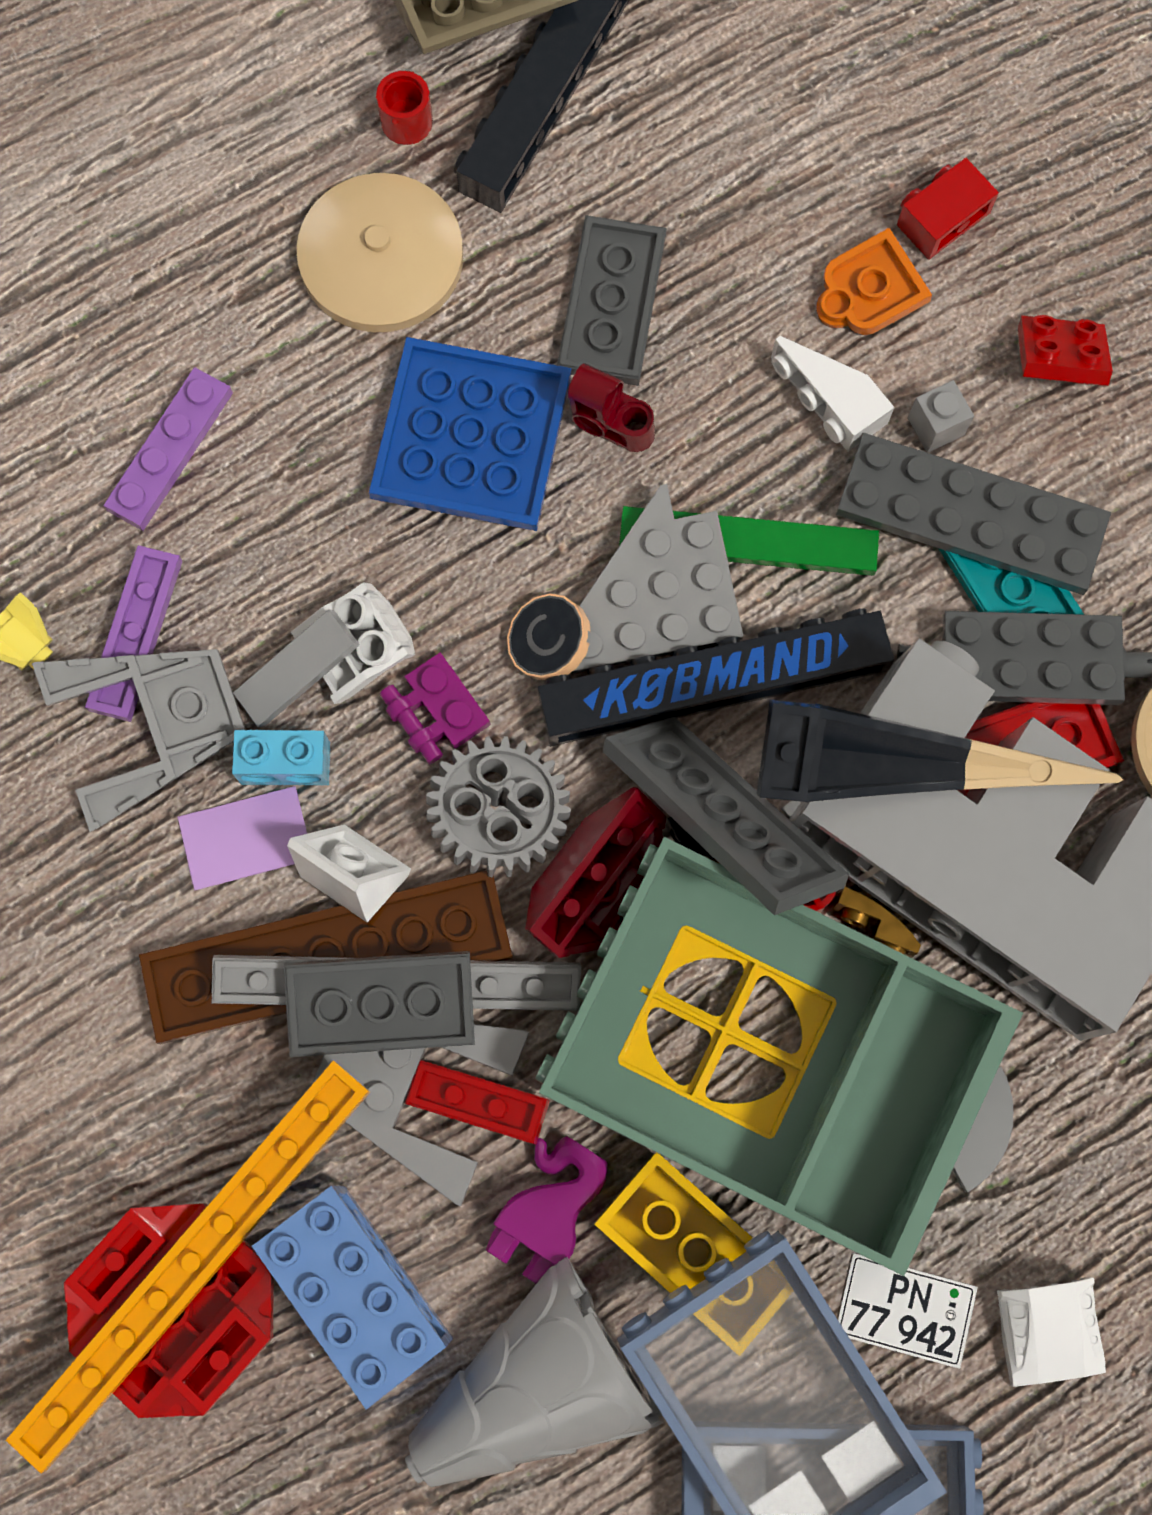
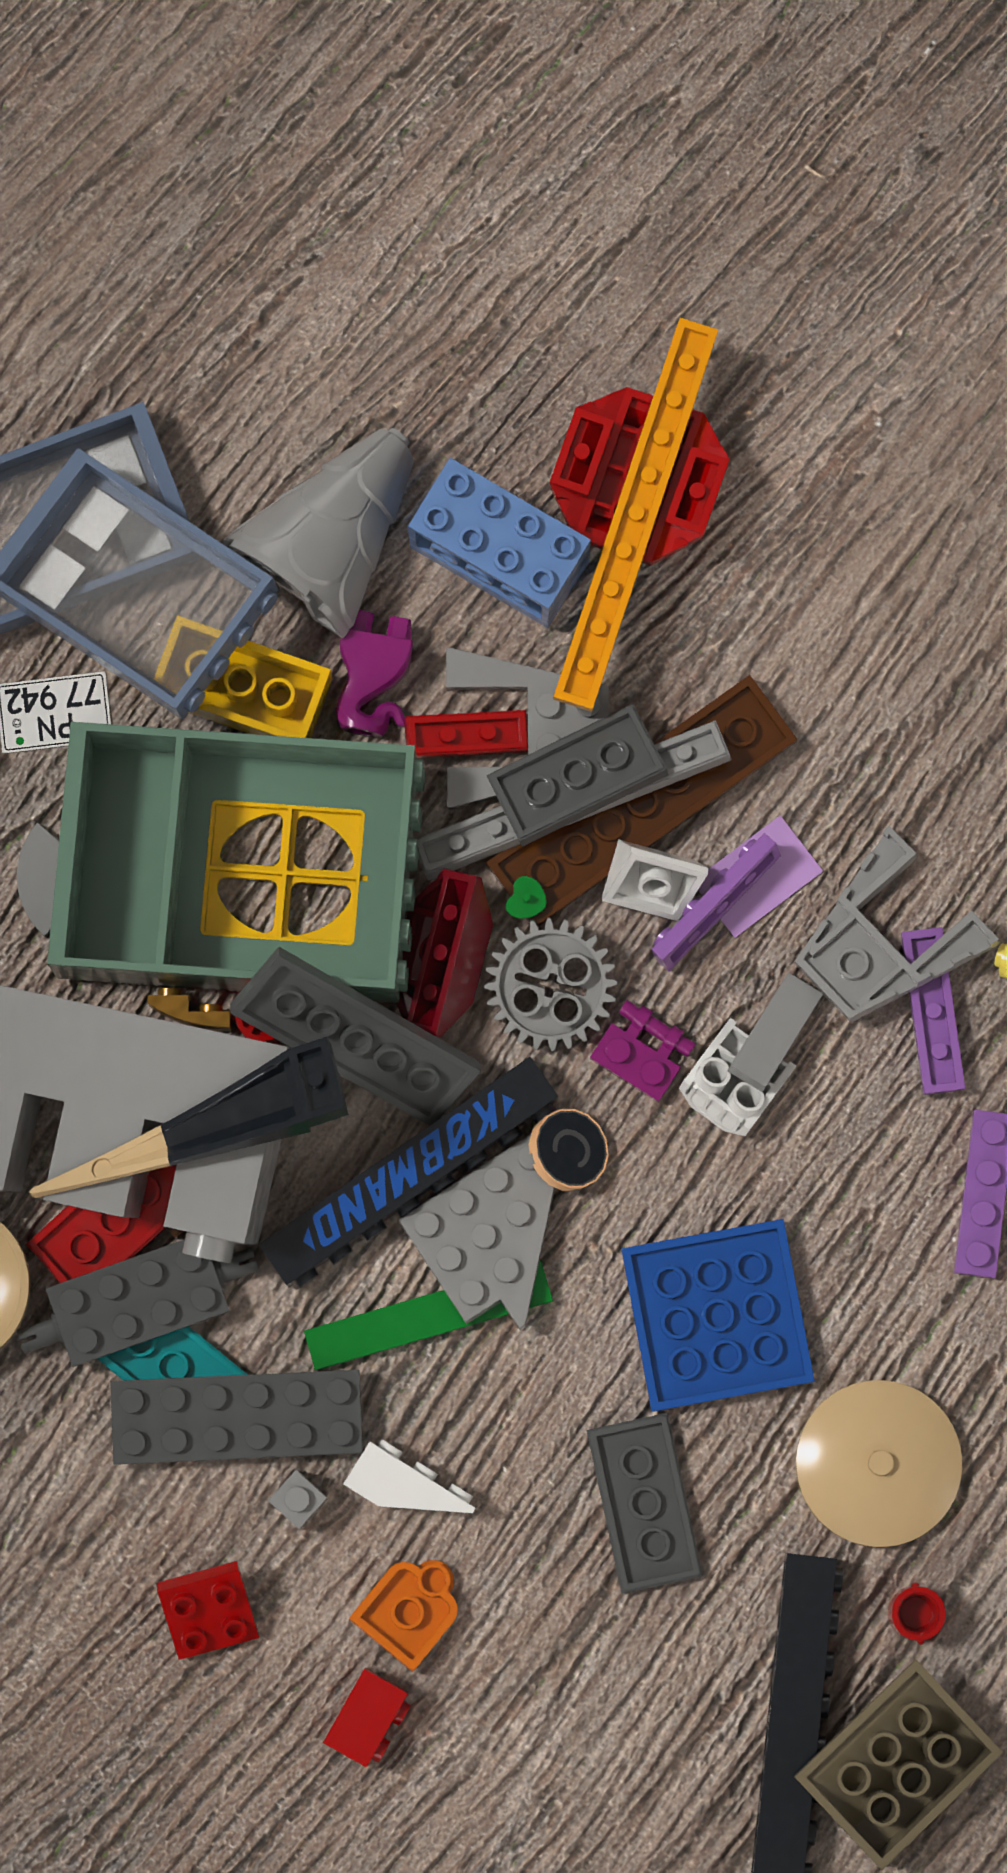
camera: 160 degrees right, 5 degrees up
medium azure brick [232,730,330,785] -> none
dark red piece [567,363,655,452] -> none
none -> green piece [506,876,546,920]
none -> medium lavender plate [651,833,781,972]

